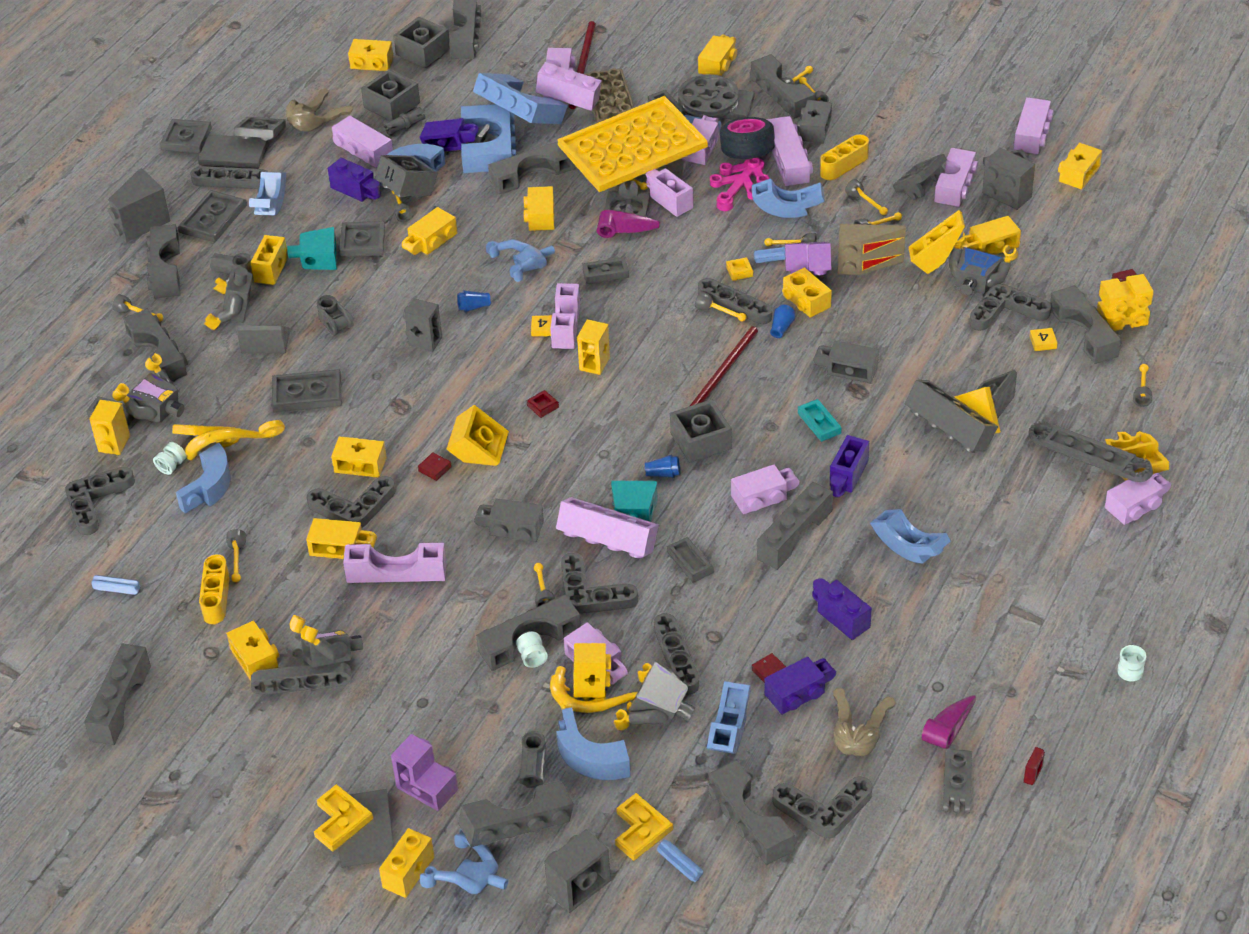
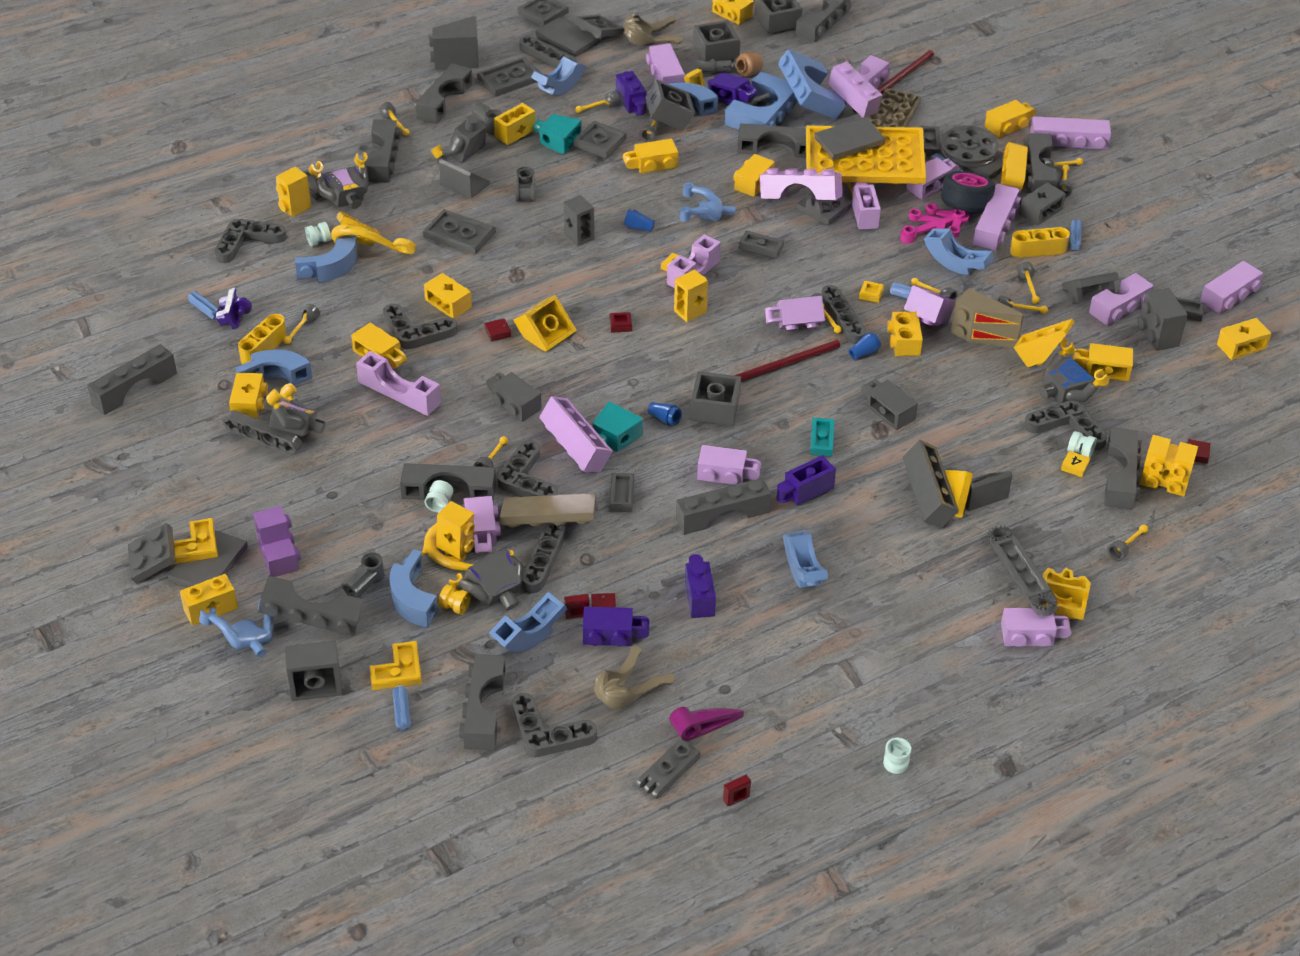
camera: 30 degrees right, 0 degrees up
magenta piece [597,210,660,238] -> none
none -> dark grey plate [128,523,176,584]
none -> dark purple hips [216,288,252,329]
none -> medium blue arch [235,350,312,386]
none -> yellow wheel [438,584,471,615]
none -> dark tan tile [500,493,596,527]
none -> dark red tile [564,594,590,619]
none -> hinge [575,91,620,114]
none -> yellow plate [684,69,704,86]
none -> medium nougat head [736,52,763,77]
none -> arch [760,168,842,200]
none -> lavender brick [764,296,825,331]
none -> dark grey tile [814,117,885,160]
none -> yellow beam [1001,142,1028,192]
none -> lavender brick [1030,116,1111,150]
none -> light aqua wheel [1067,431,1097,458]
none -> medium blue axle [1069,219,1082,251]

